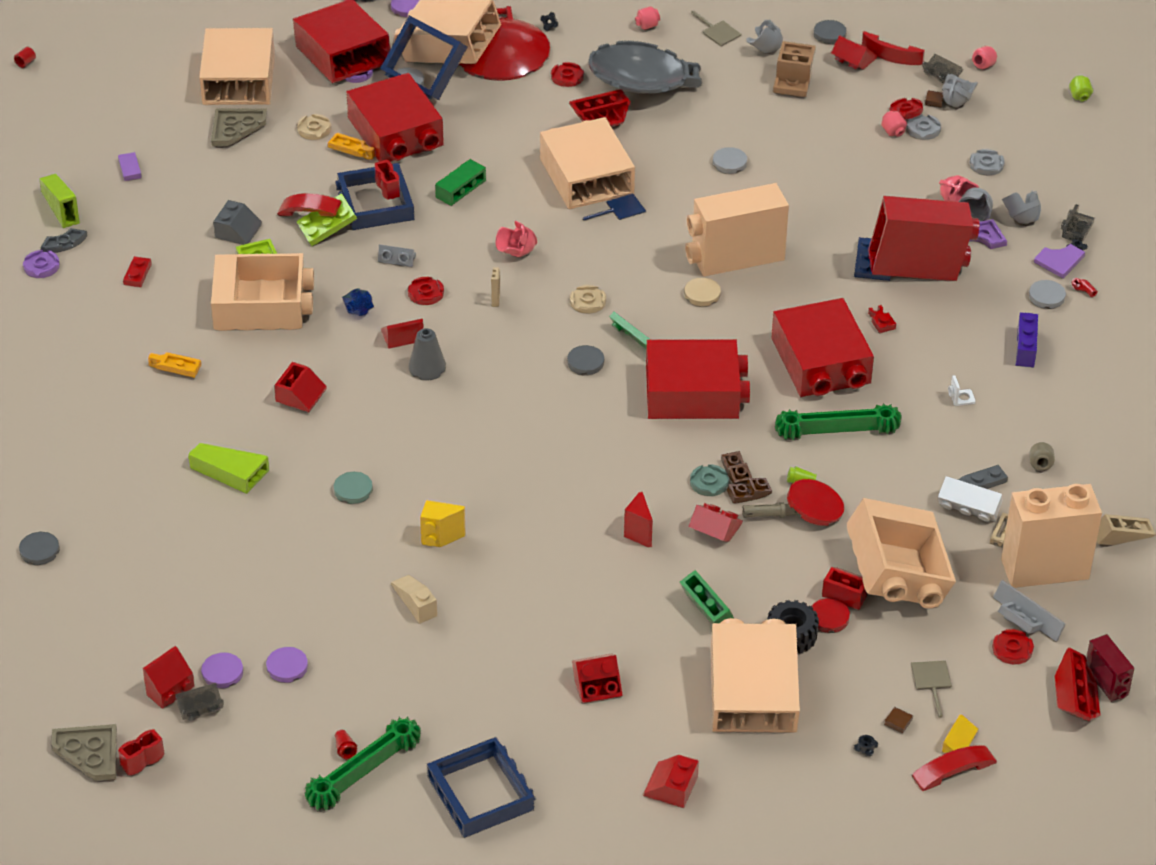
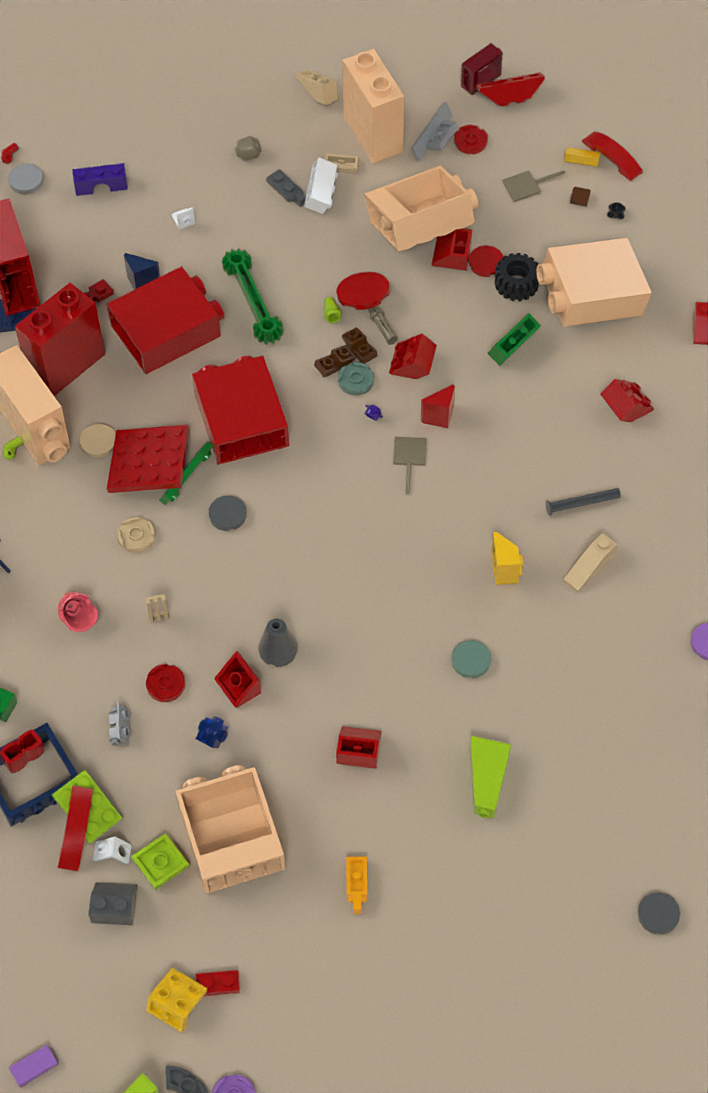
camera: 105 degrees left, 15 degrees up
none -> red brick [15,282,105,396]
none -> white bracket [93,837,132,864]
none -> red plate [106,425,190,493]
none -> dark blue slope [124,253,160,290]
none -> yellow bracket [146,968,207,1033]
none -> dark purple plate [364,405,383,421]
none -> dark tan piece [393,437,426,494]
none -> dark grey axle [546,488,621,516]

